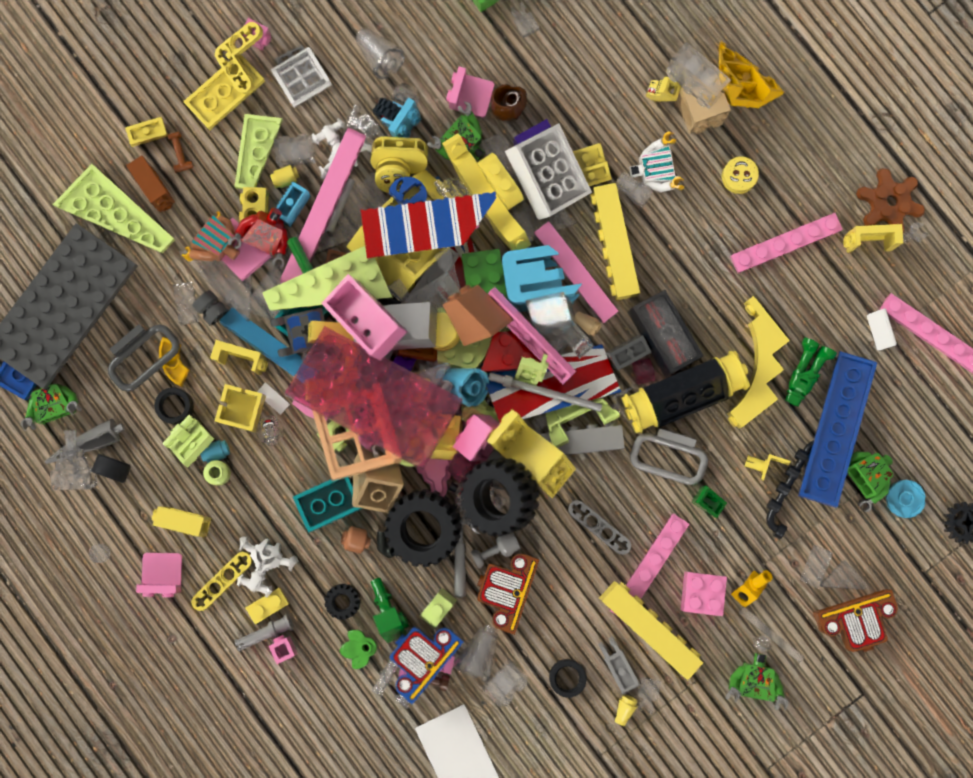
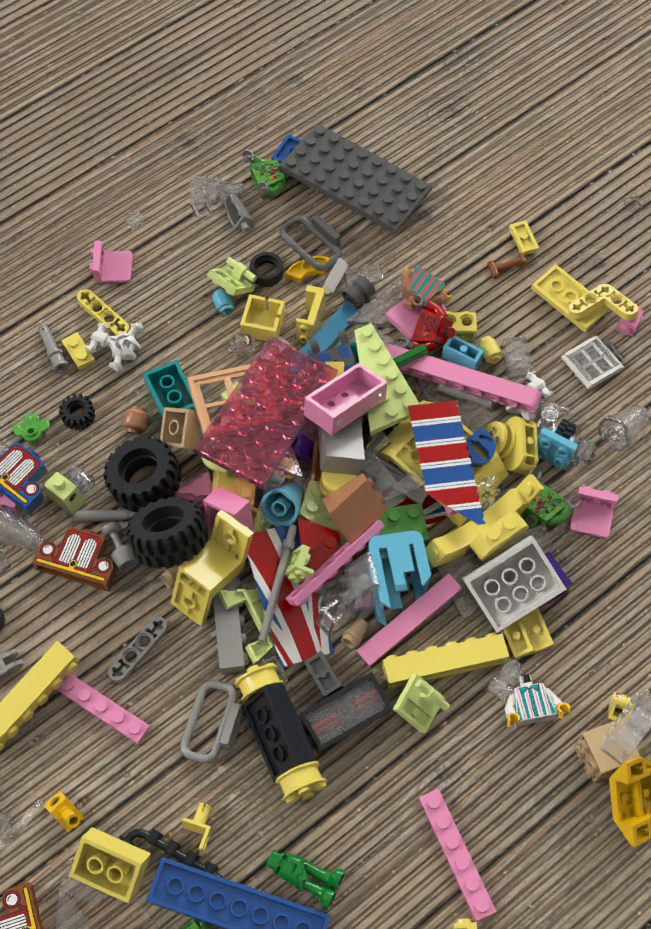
camera: 90 degrees right, 20 degrees down
yellowish green wing [52,164,175,254] -> none
black tyre [91,454,131,483] -> none
dark orange window [126,155,175,212] -> none
light yellow window [152,506,212,537] -> none
yellowish green head [203,460,231,486] -> none
yellowish green wing [235,114,283,190] -> none
bright pink brick [269,635,298,664] -> none
green brick [371,578,410,643] -> none
reddish brown hair [491,84,527,121] -> none
clear pink slope [631,358,655,385] -> none
bright pink brick [681,571,727,616] -> none
green slope [691,486,727,519] -> none
light yellow head [722,156,759,194] -> none
light yellow arch [727,296,790,429] -> none
none -> clear cone [68,466,95,492]
none -> light yellow brick [69,827,151,903]
none -> white slope [323,258,348,295]
none -> yellowish green plate [393,674,450,733]

